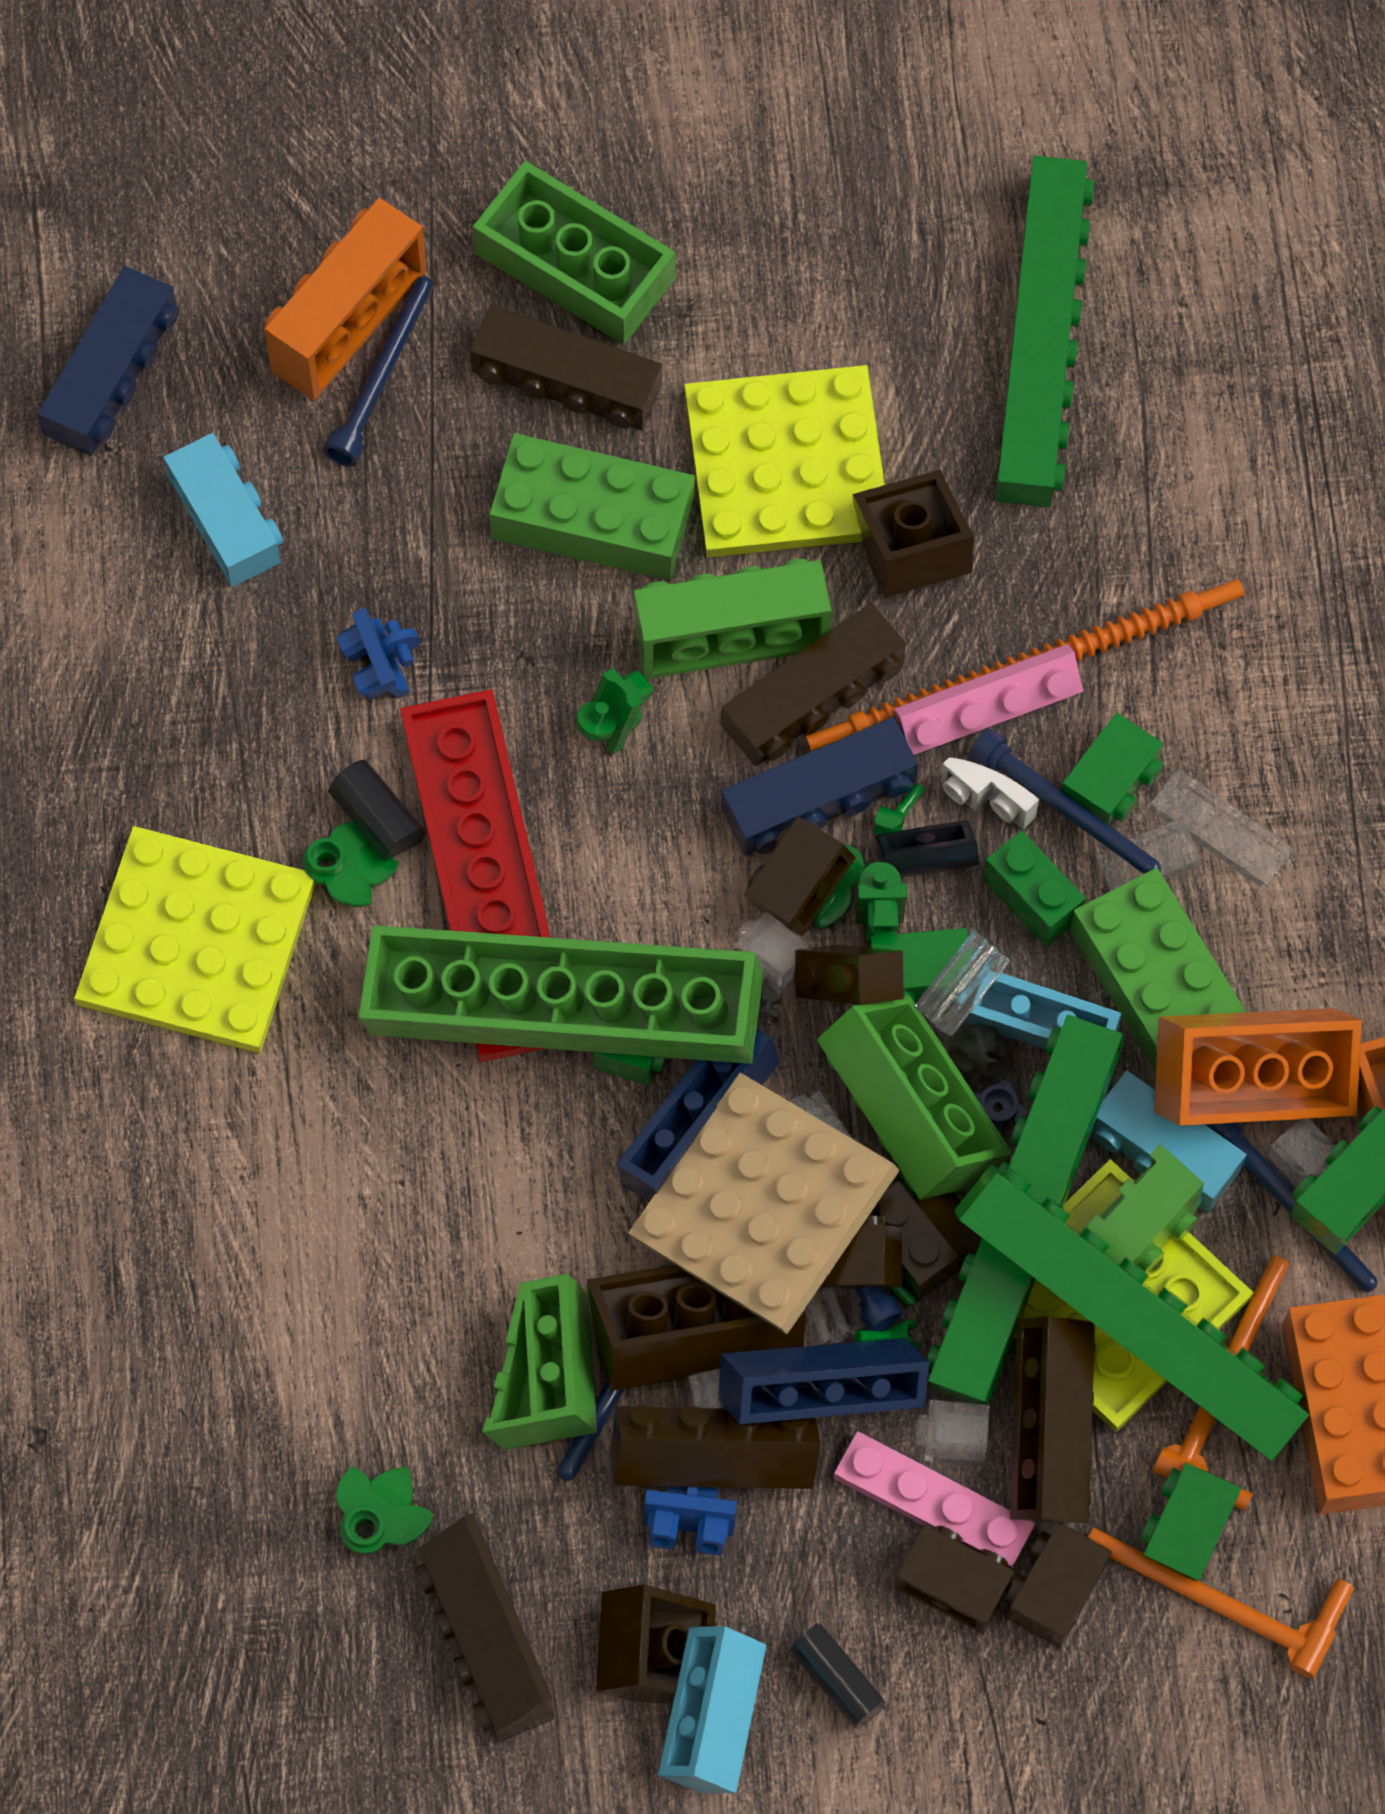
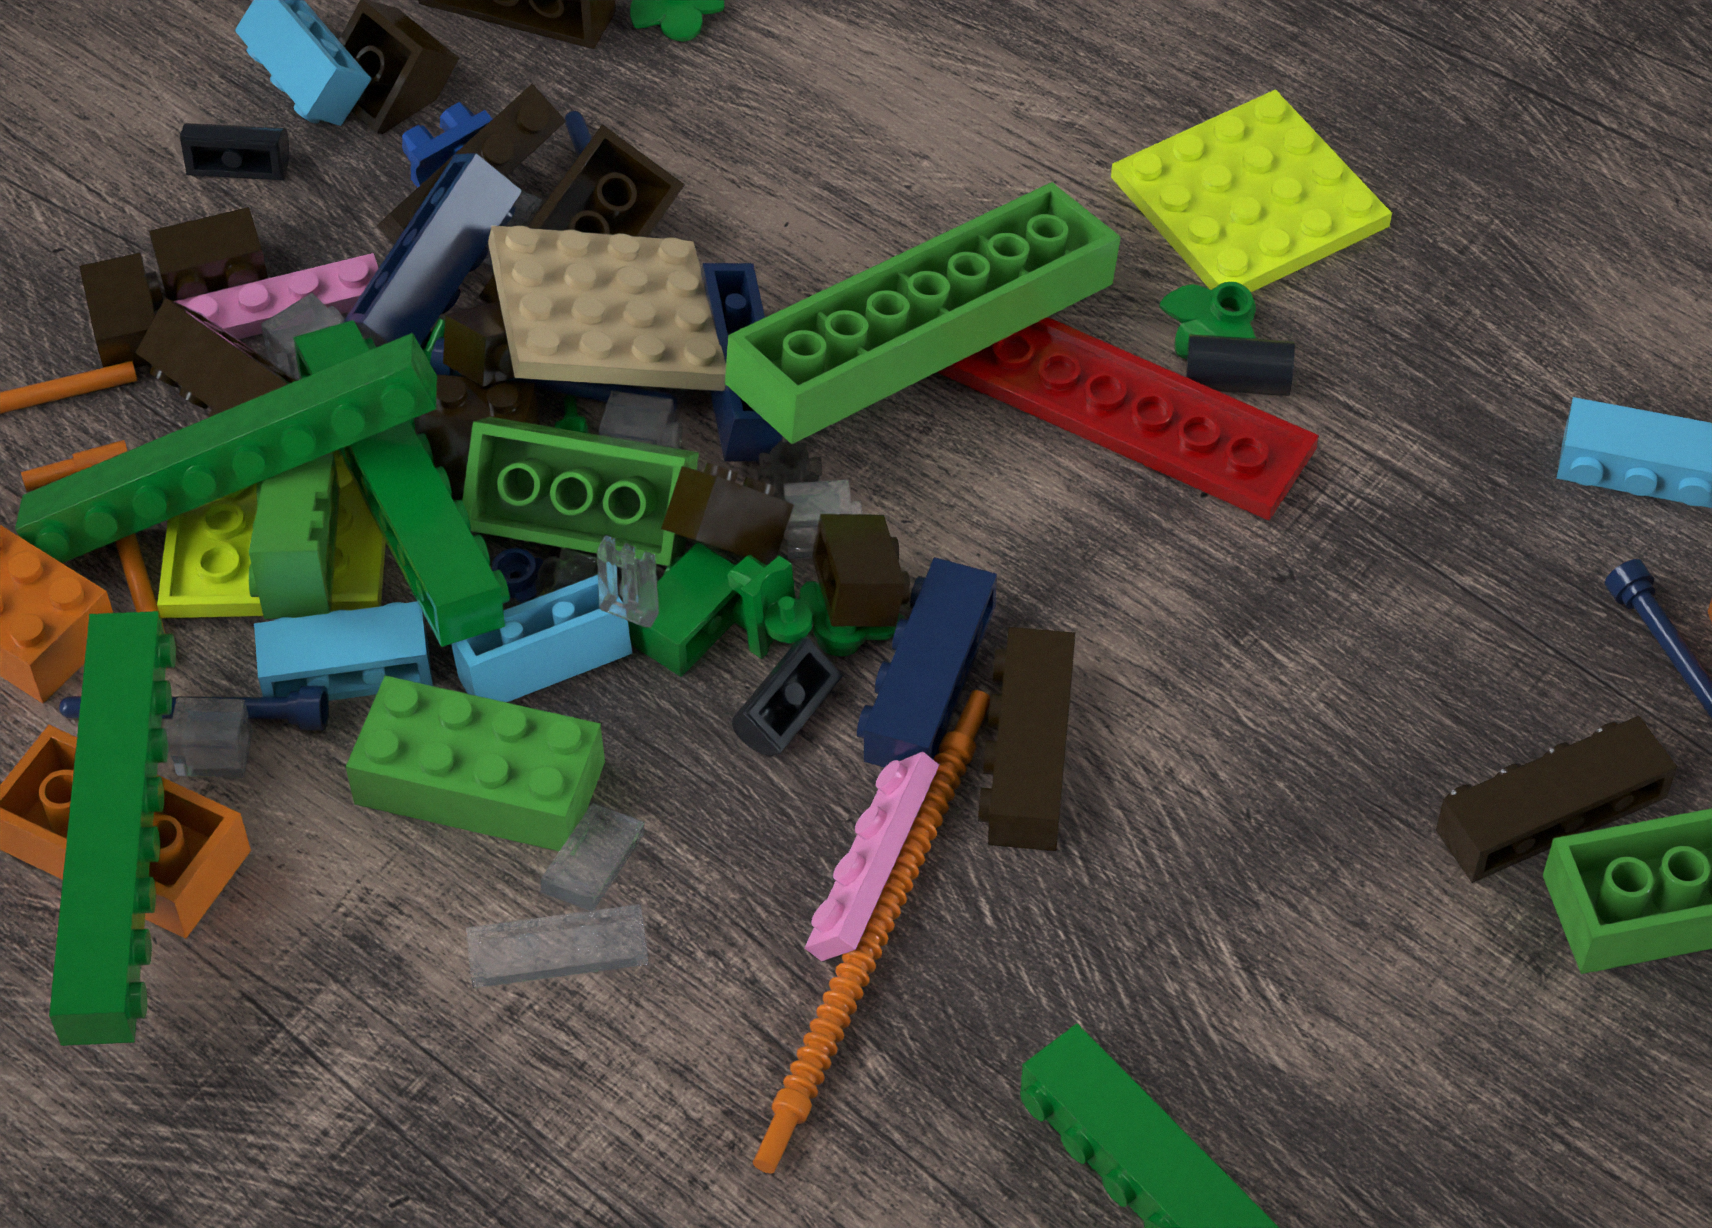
camera: 135 degrees right, 15 degrees down
blue hips [337,607,420,700] -> none
bright green wedge [482,1274,597,1450] -> none
bright green brick [489,433,695,581] -> none
green hips [575,668,654,755] -> none
bright green brick [634,559,832,680] -> none
neon yellow plate [685,365,885,558] -> none
dark brown slope [853,470,974,597] -> none
green hand [873,783,925,834] -> none
white slope [941,757,1039,830] -> none
dark blue piece [969,728,1162,874] -> none
green brick [983,830,1086,948] -> none
green brick [1061,712,1164,826] -> none
green brick [1140,1462,1242,1581] -> none
orange brick [1154,1008,1362,1126] -> none

